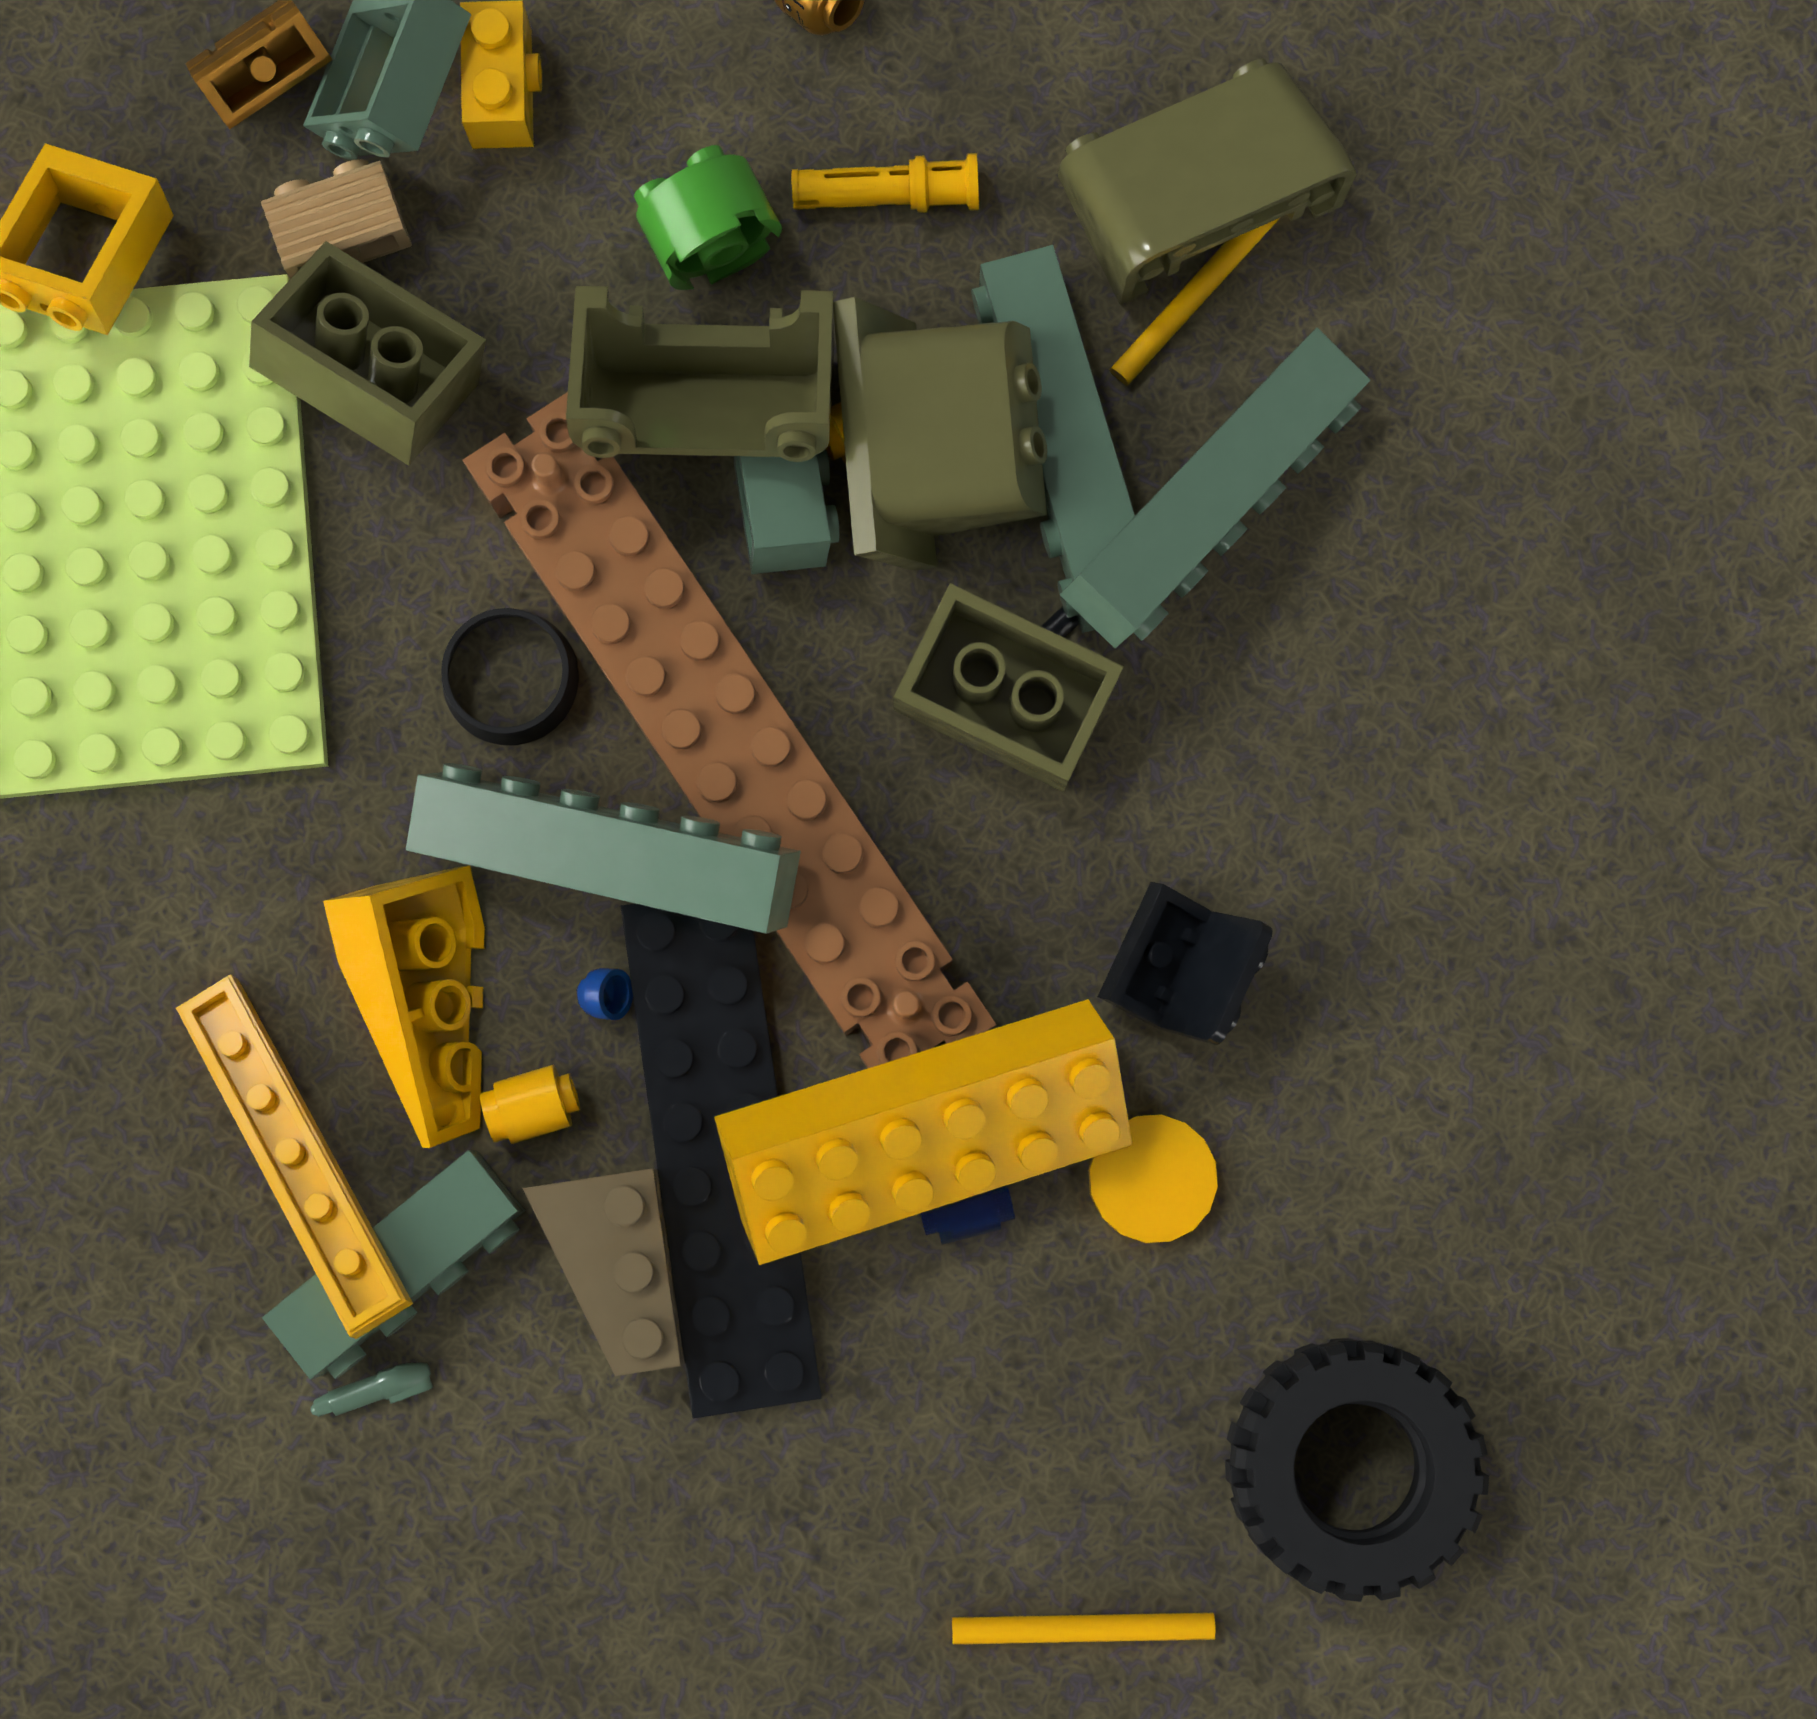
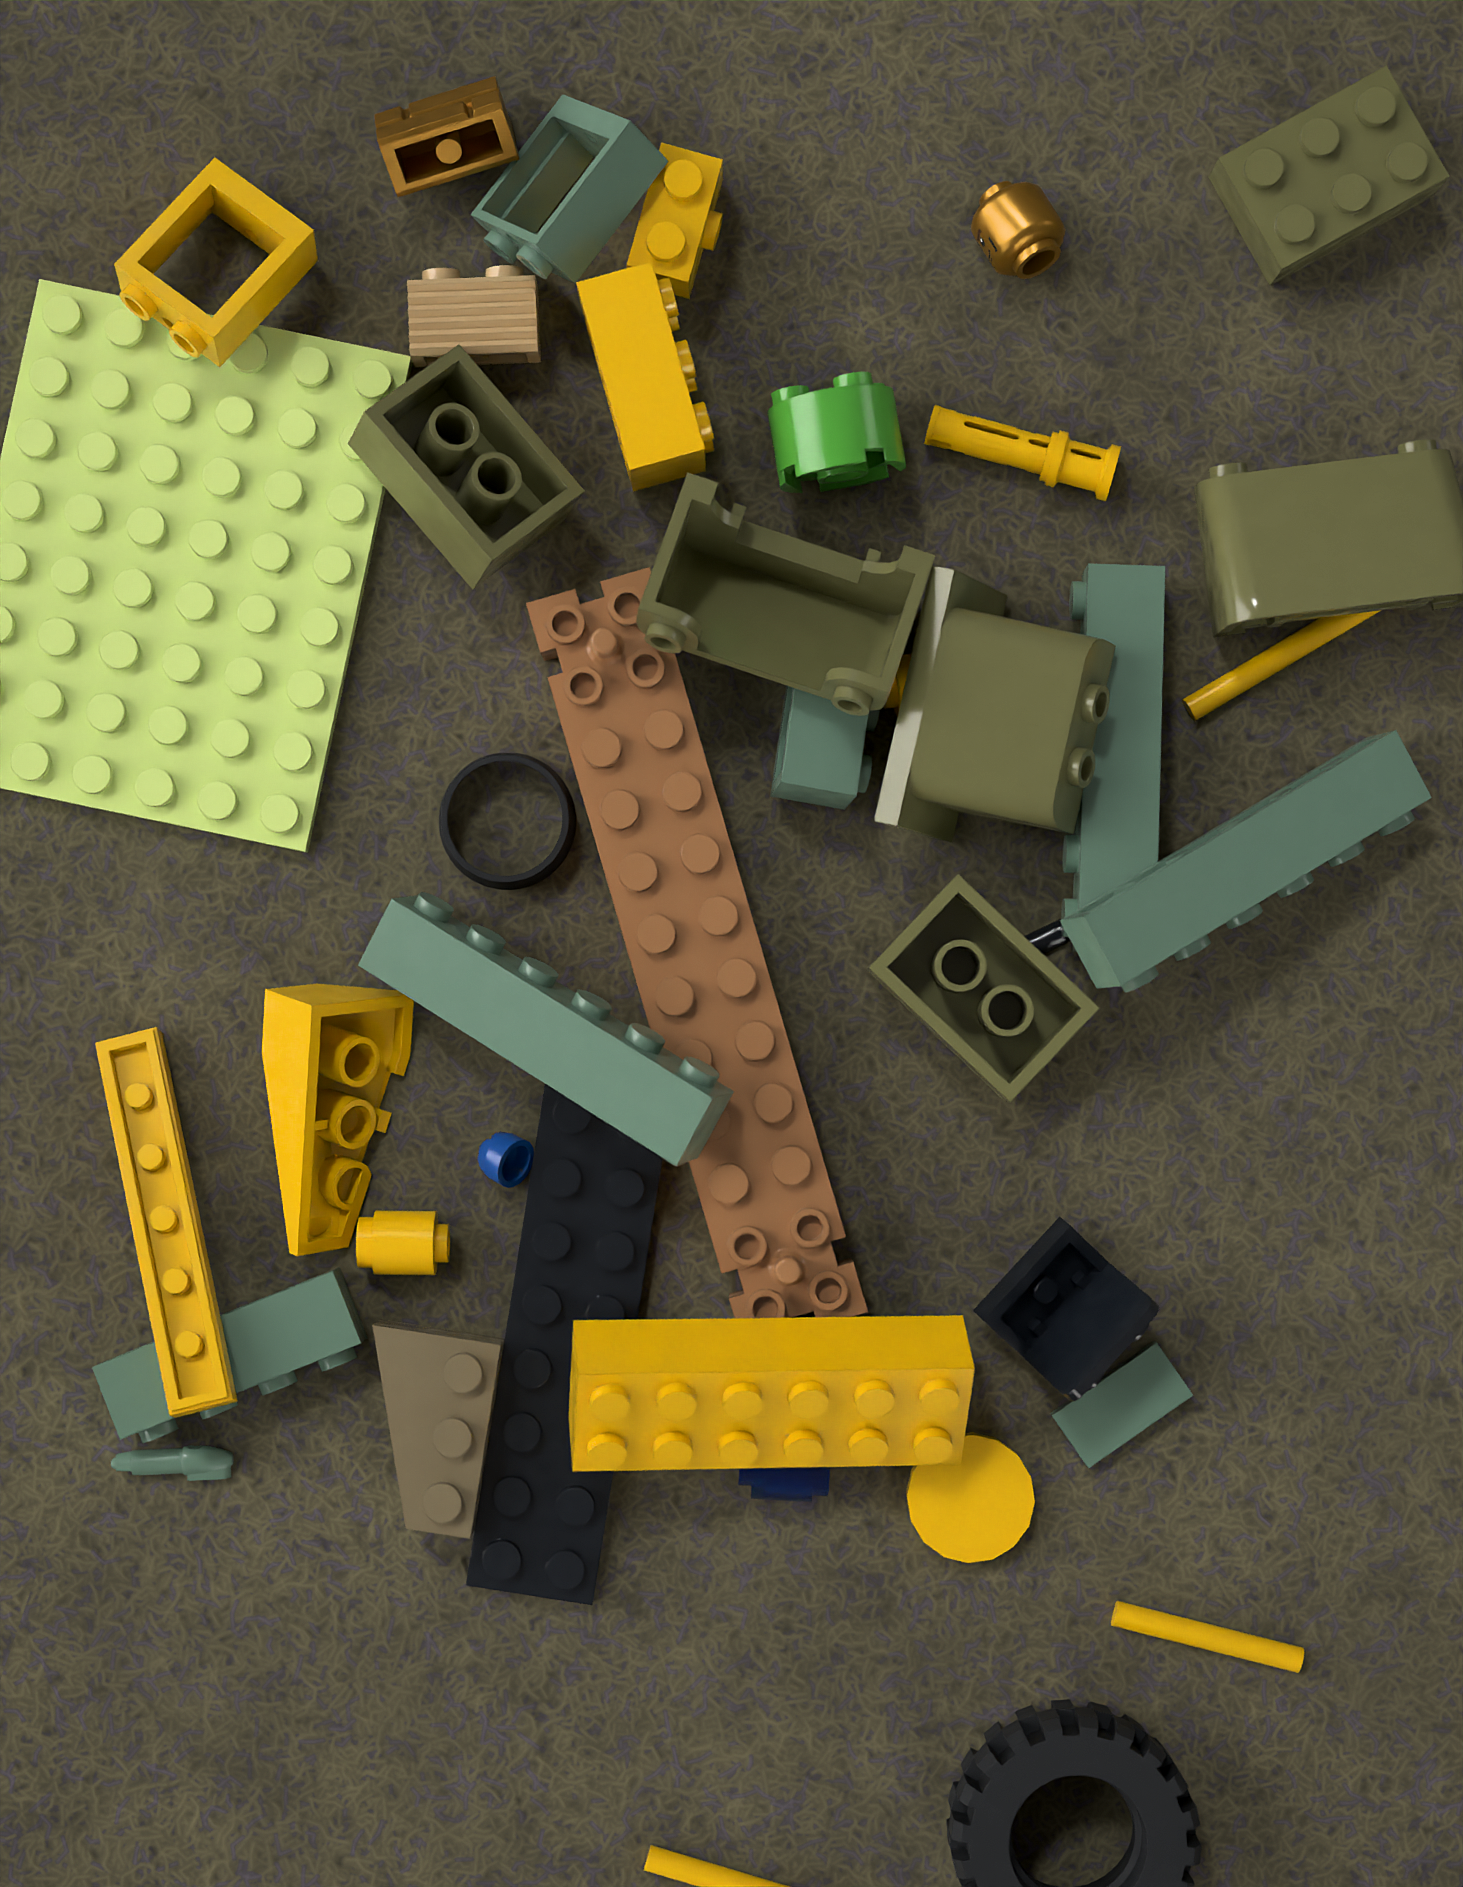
camera: 20 degrees right, 5 degrees up
none -> yellow brick [576,261,714,491]
none -> sand green tile [1050,1341,1193,1469]
none -> yellow bar [1111,1601,1304,1673]

